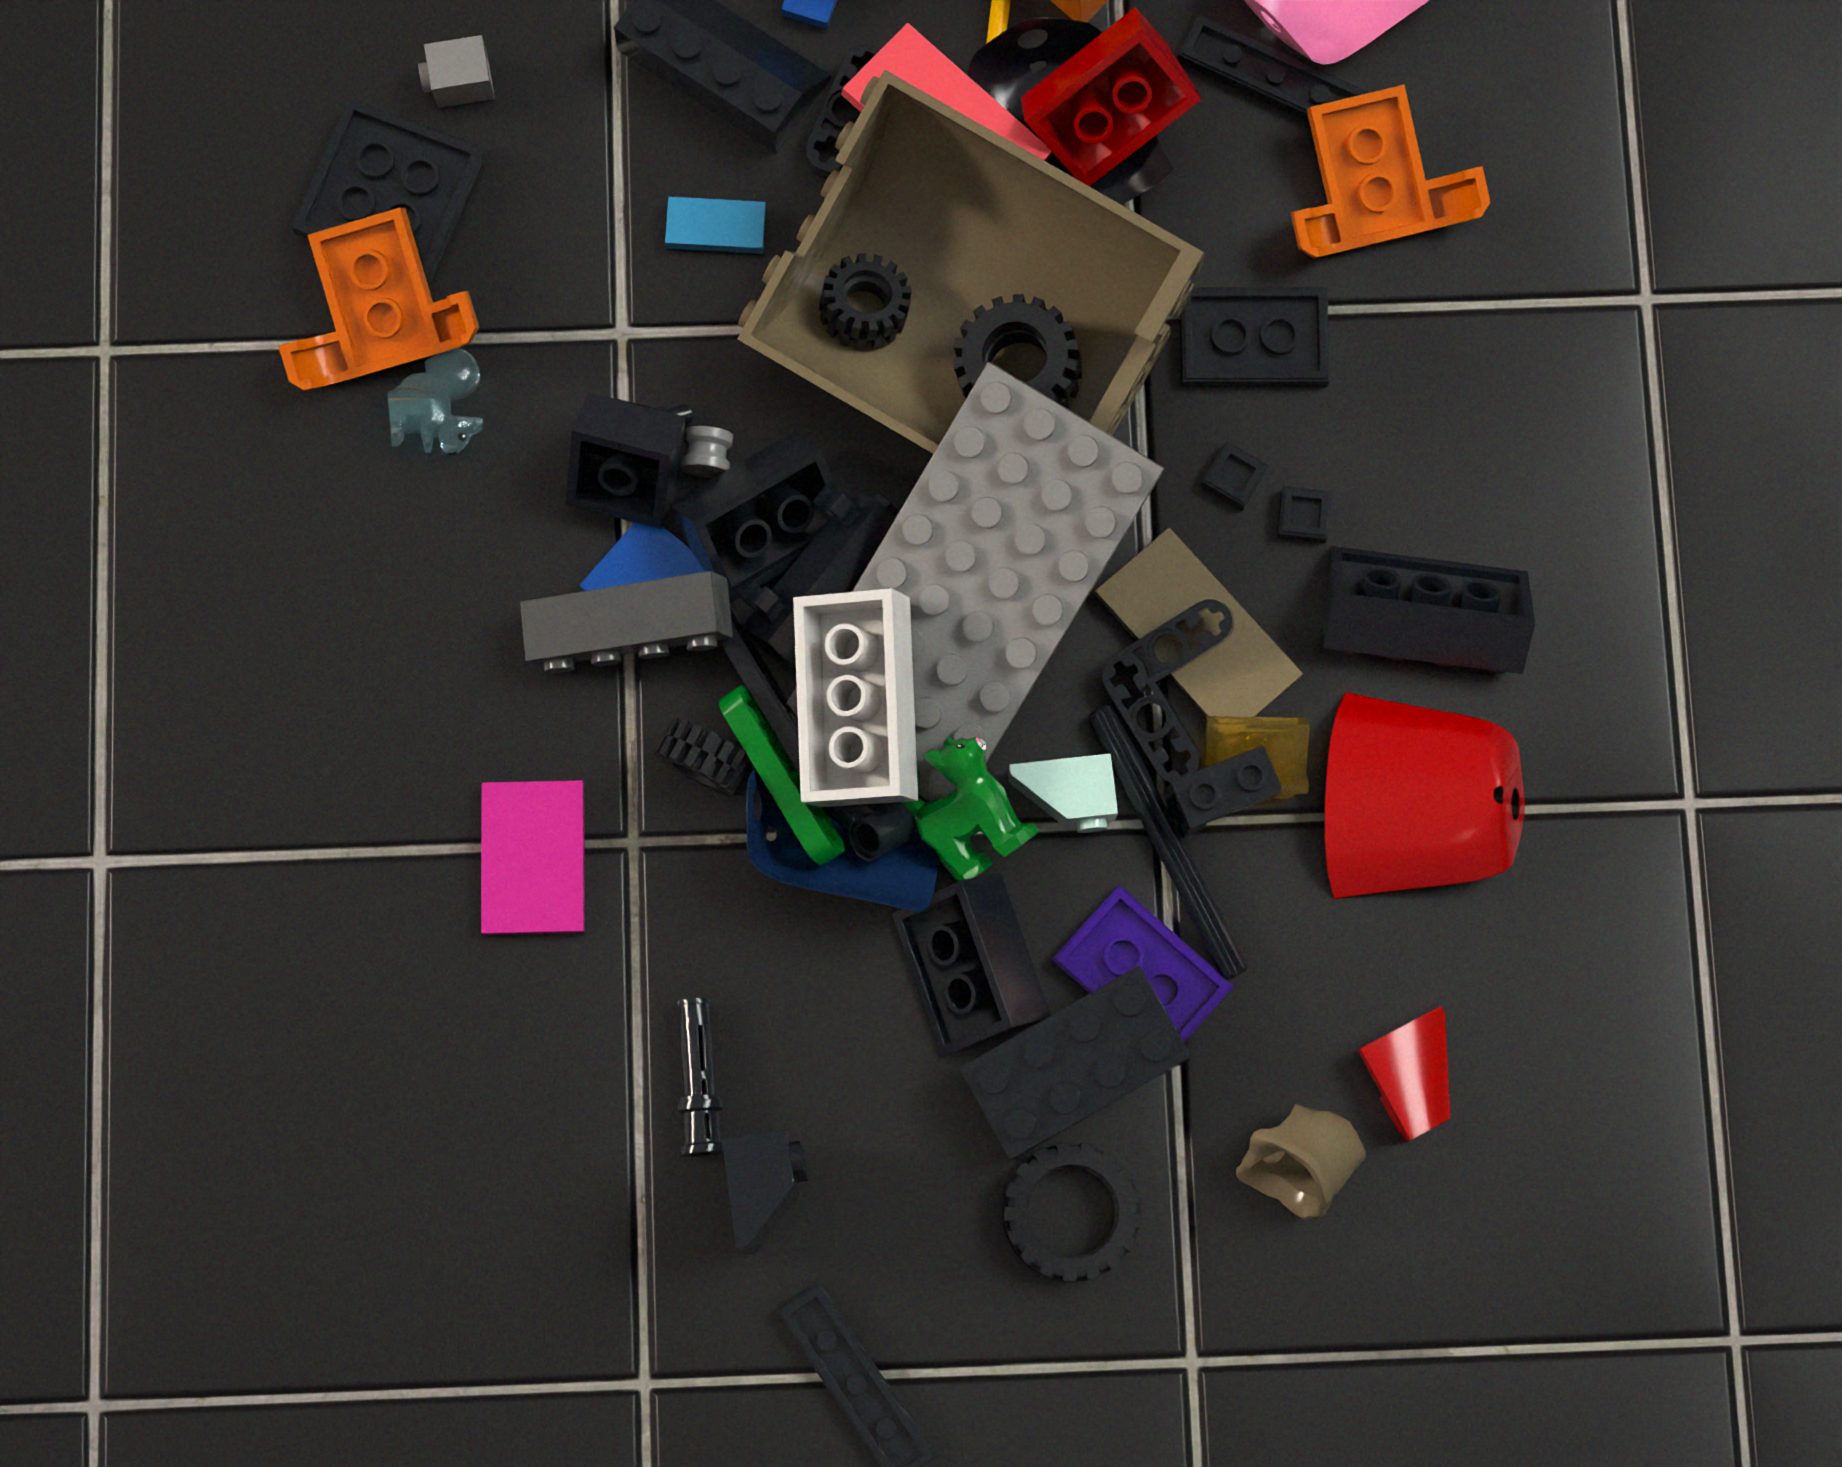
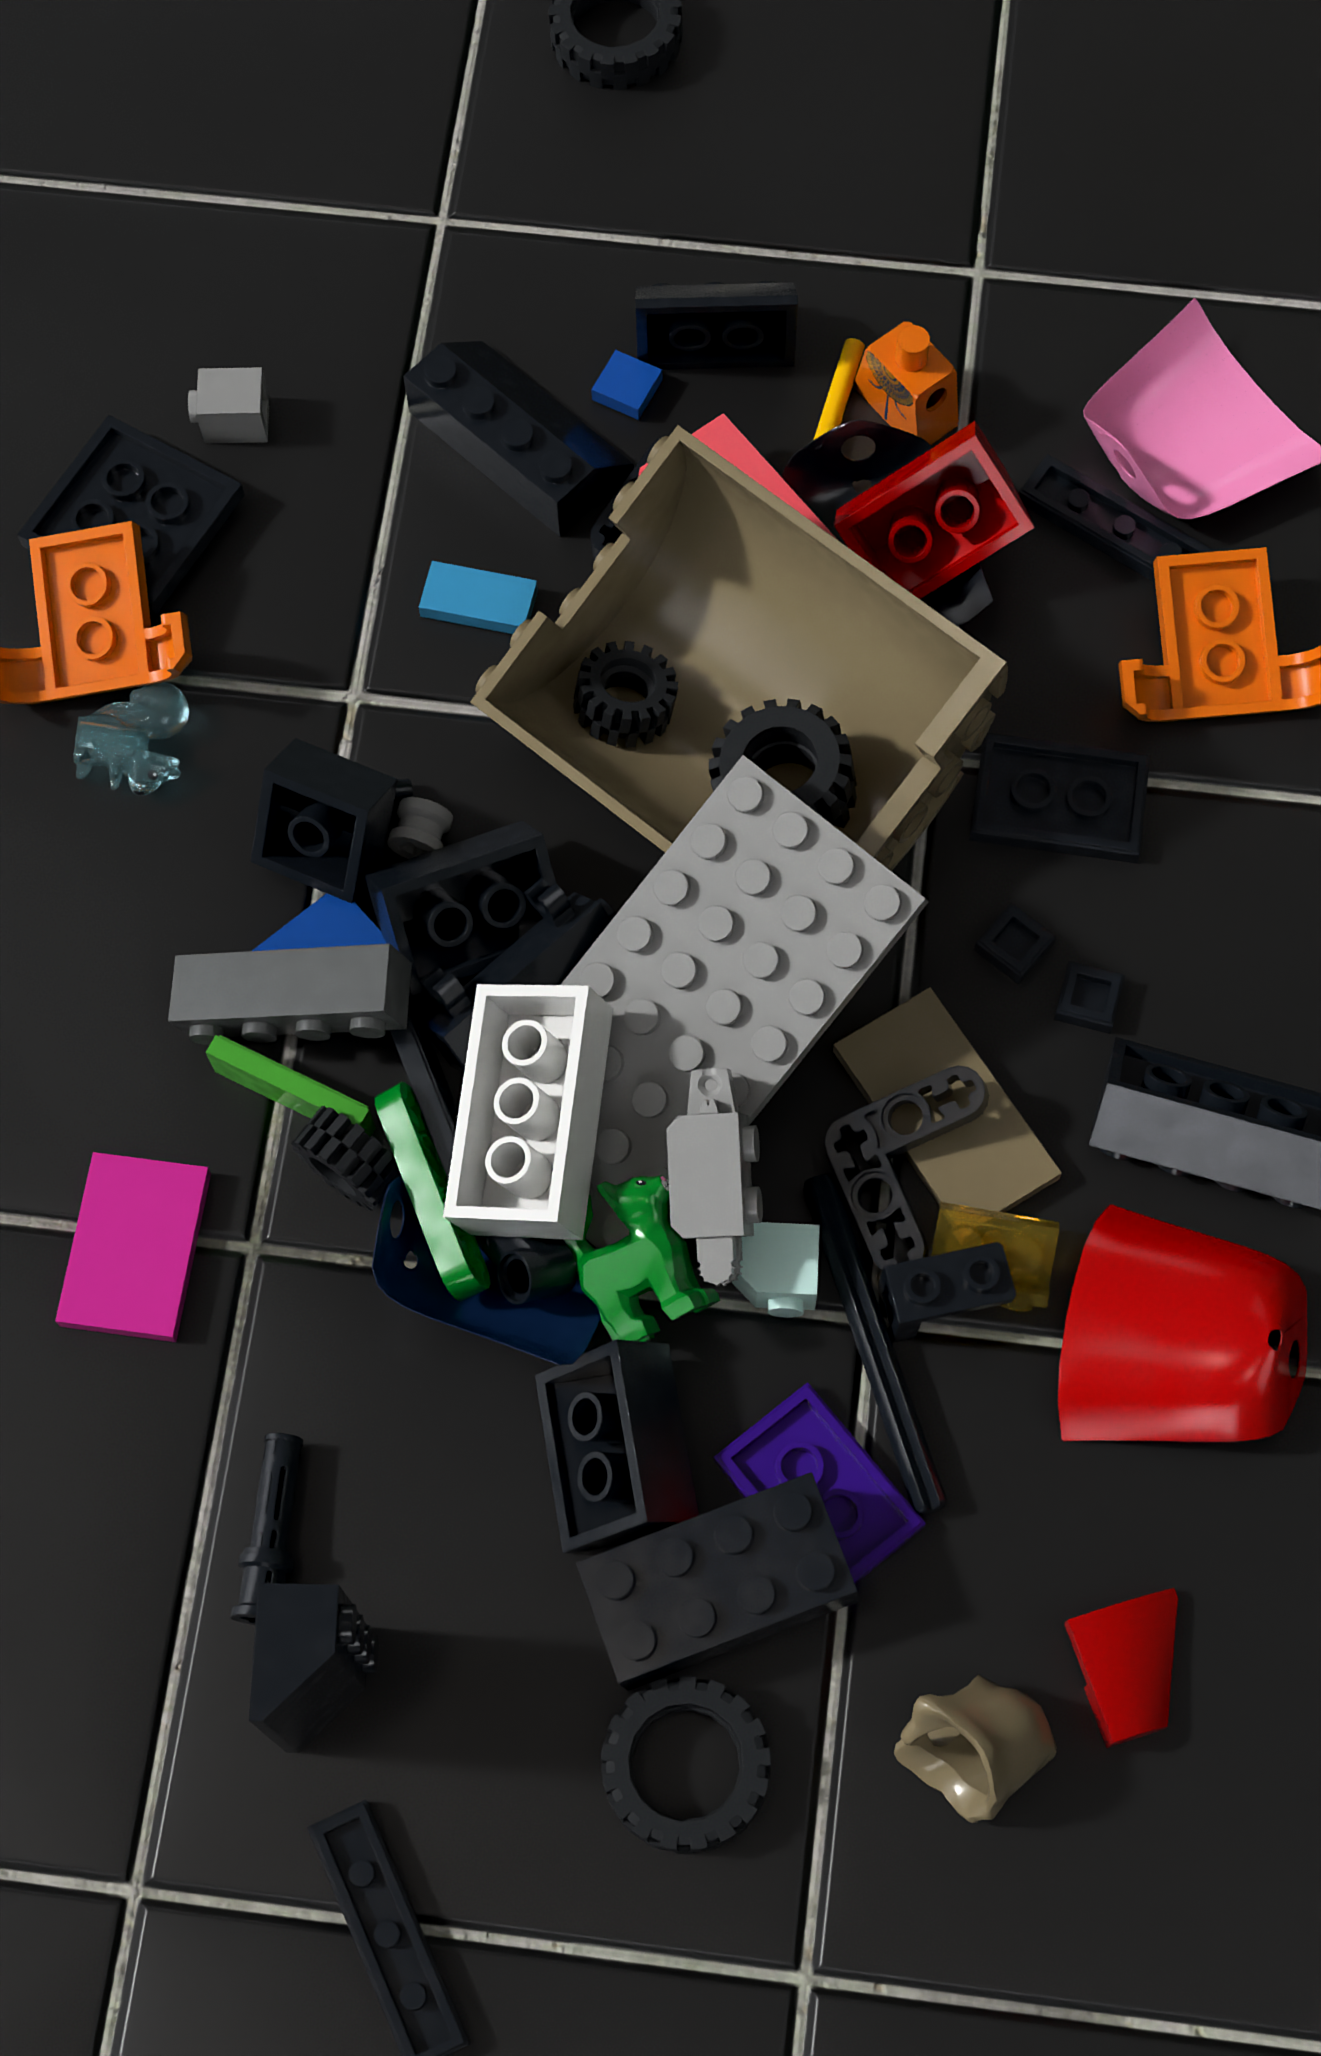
camera: 15 degrees right, 10 degrees down
none -> bright green tile [206,1035,376,1137]
none -> light grey hinge [666,1068,763,1286]

